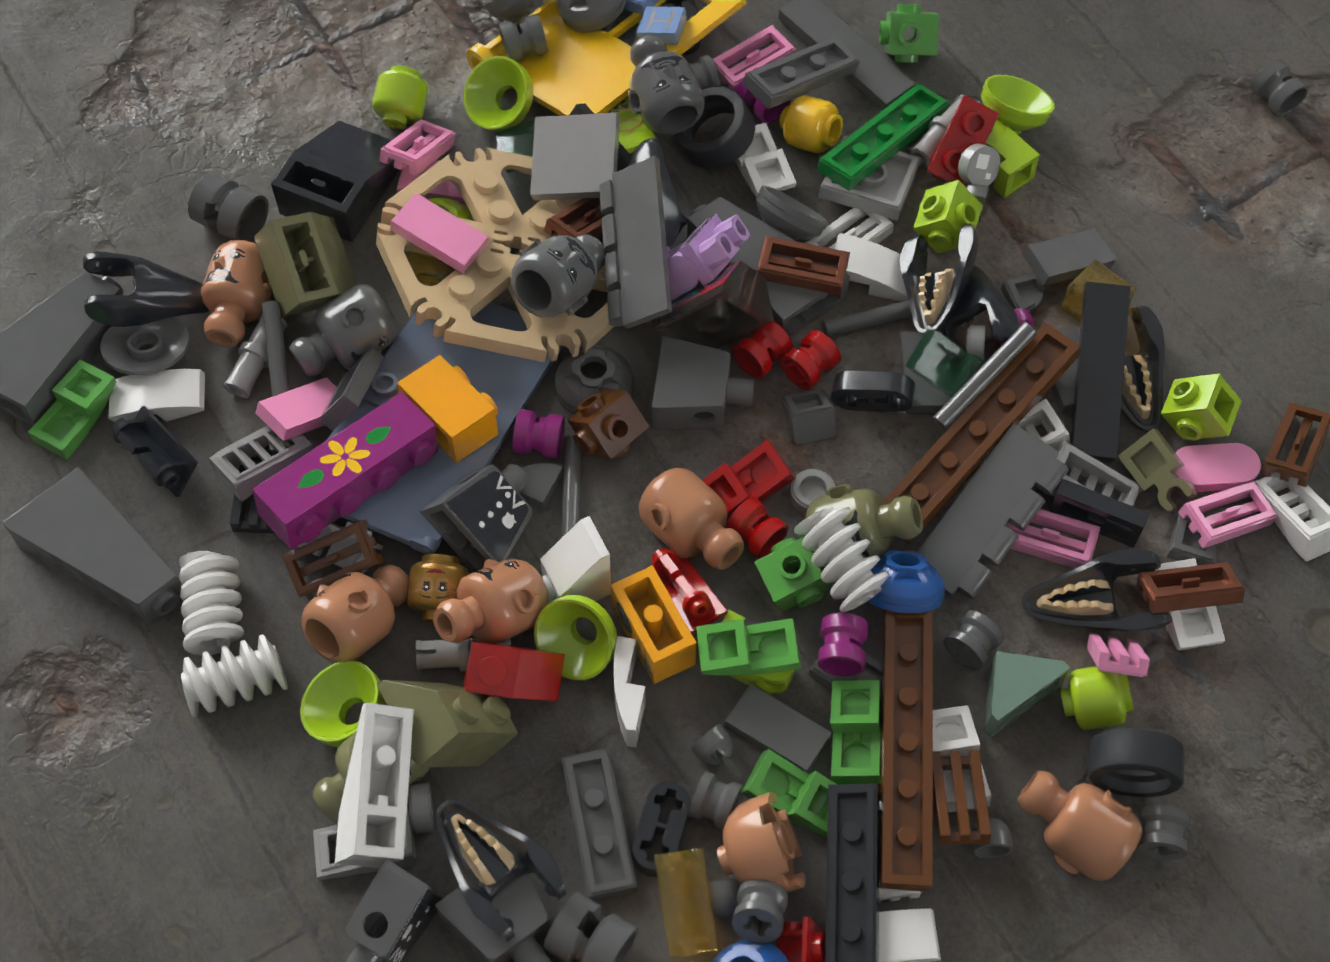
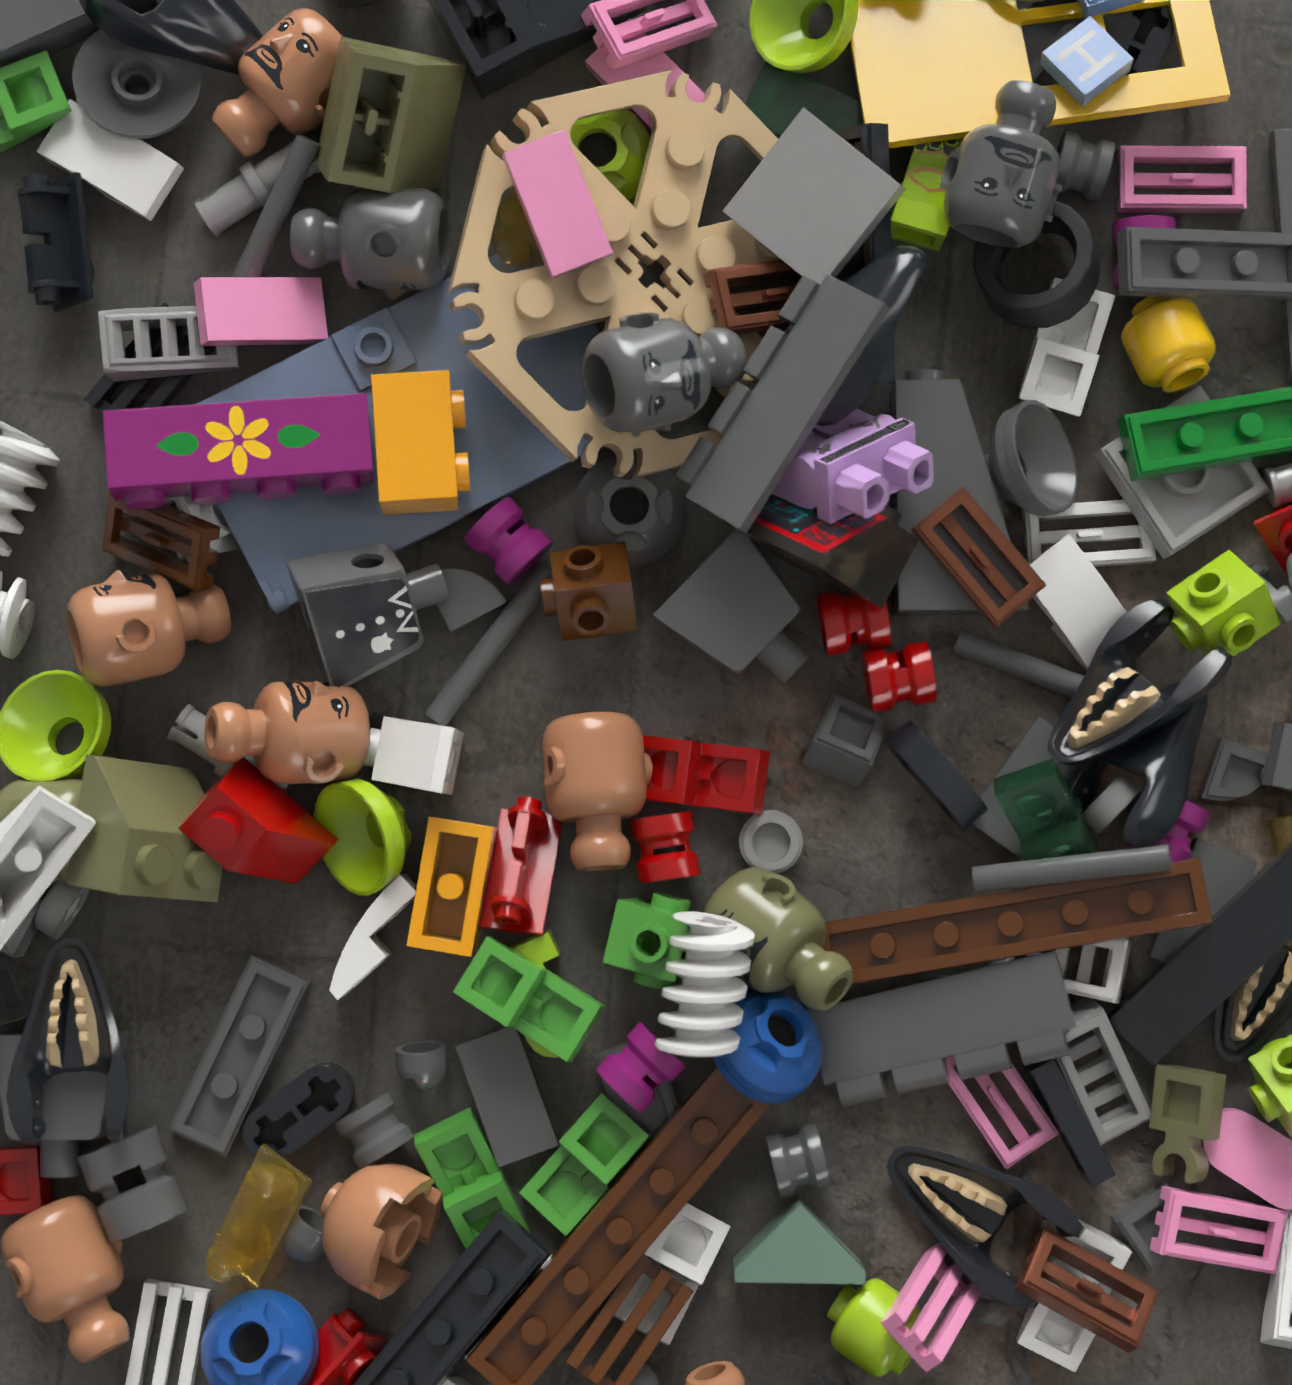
camera: 40 degrees right, 25 degrees up
dark grey tile [321,348,384,431] -> none
pearl gold head [407,554,469,623] -> none
dark grey wheel [732,879,788,943] -> none

